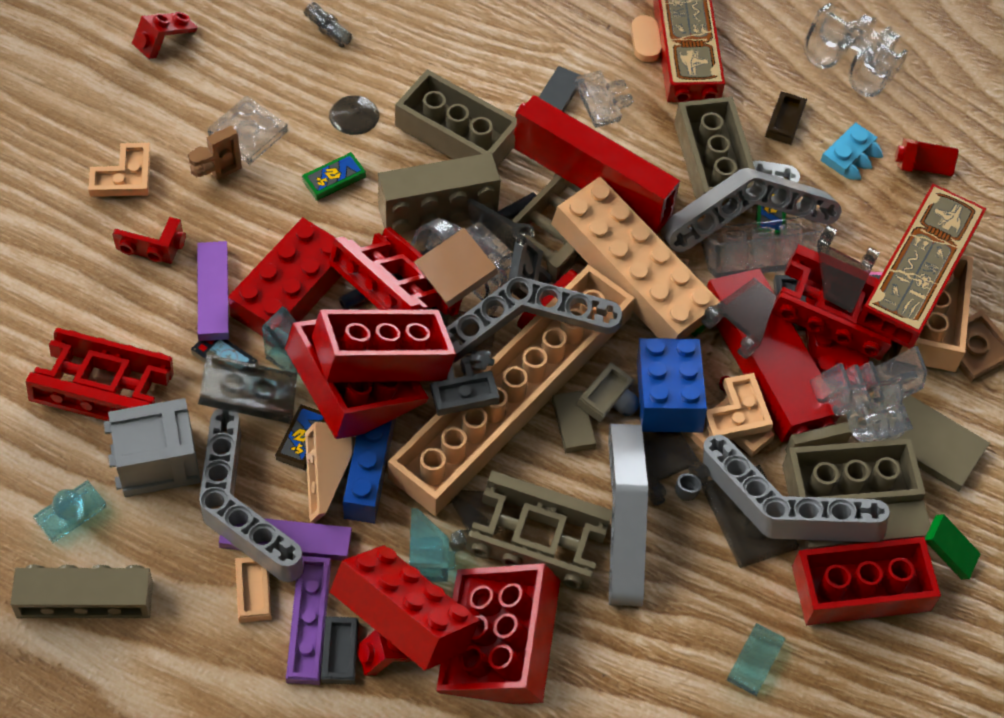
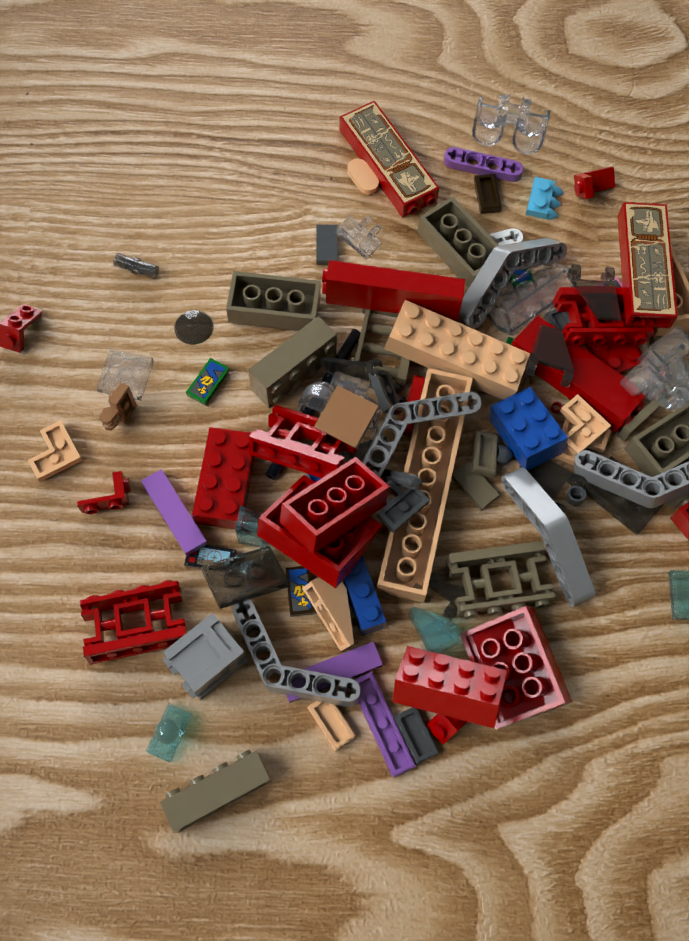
camera: 25 degrees left, 10 degrees up
none -> medium lavender beam [444,147,523,182]

